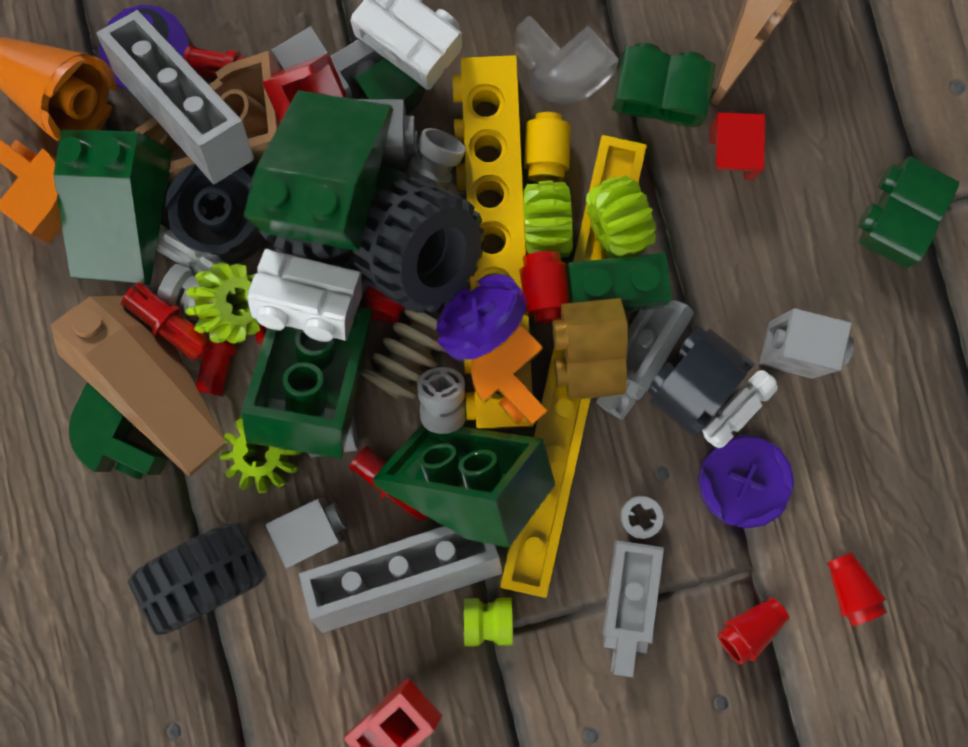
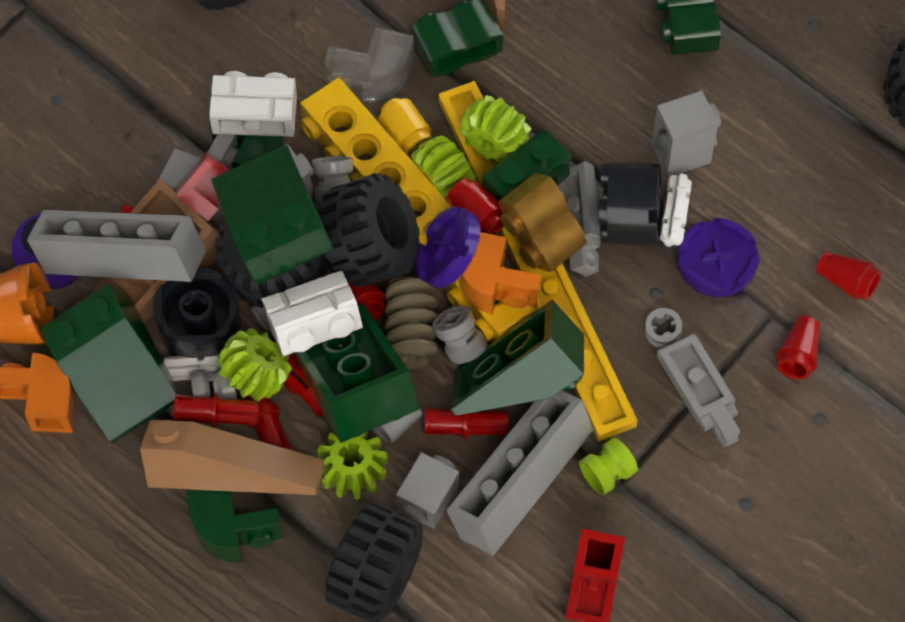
camera: 35 degrees left, 20 degrees down
red panel [709,113,765,180] -> none

